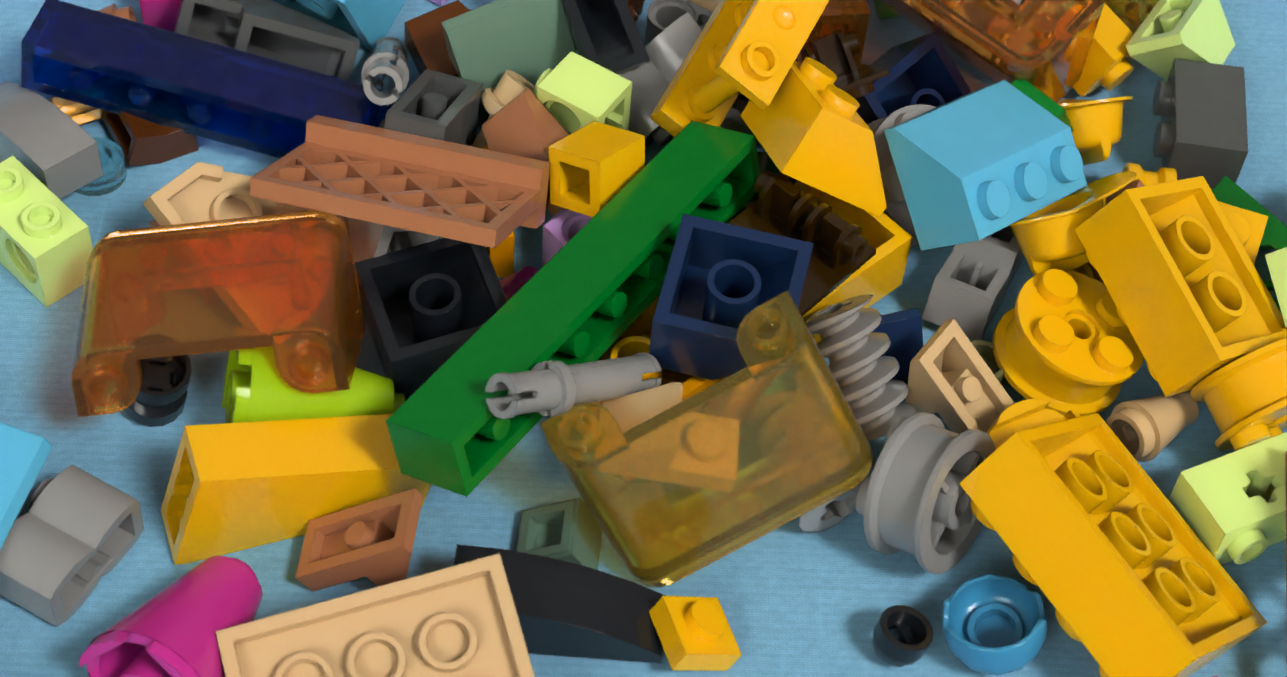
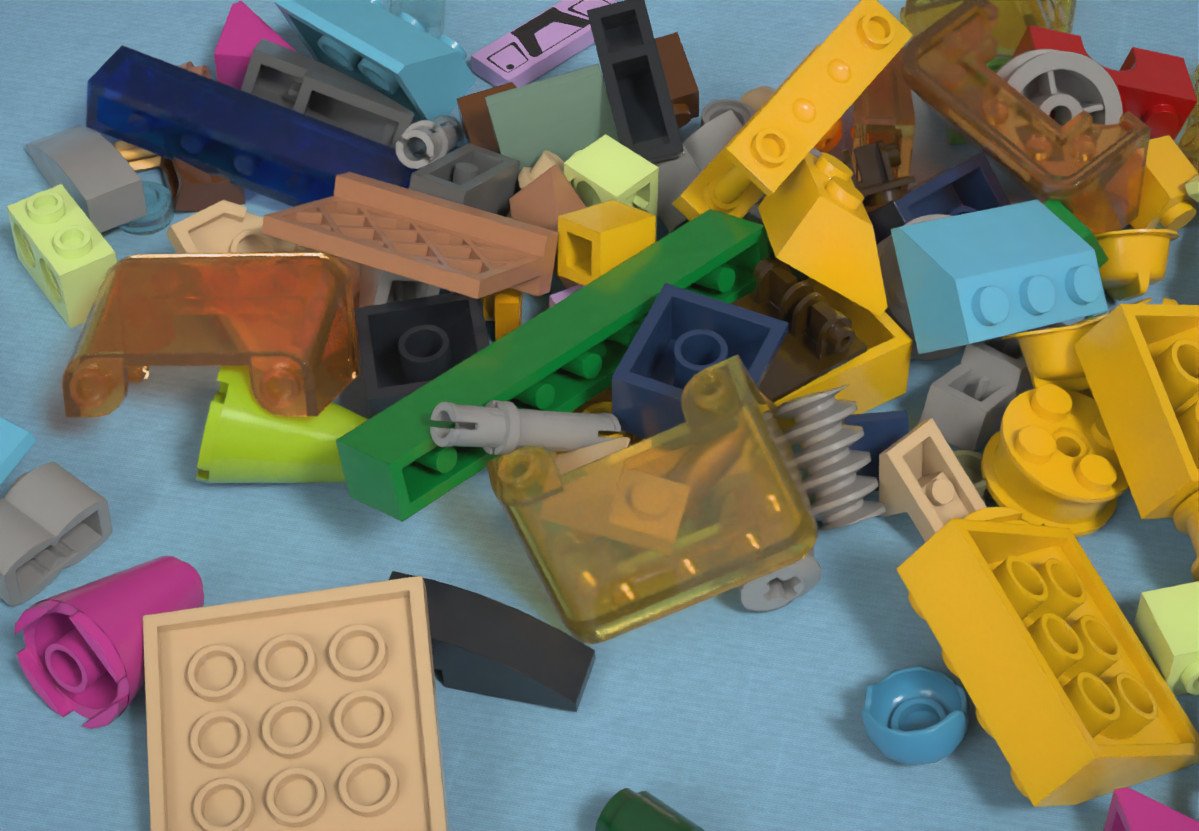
camera: 15 degrees right, 5 degrees down
black wheel [120,338,192,427] -> none
yellow slope [160,414,432,565] -> none
nougat slope [295,488,423,592] -> none
sand green slope [516,498,603,570] -> none
yellow plate [649,596,742,671] -> none
light grey wheel [856,412,996,574] -> none
black hinge [872,605,933,667] -> none
tan cone [1106,391,1199,462] -> none

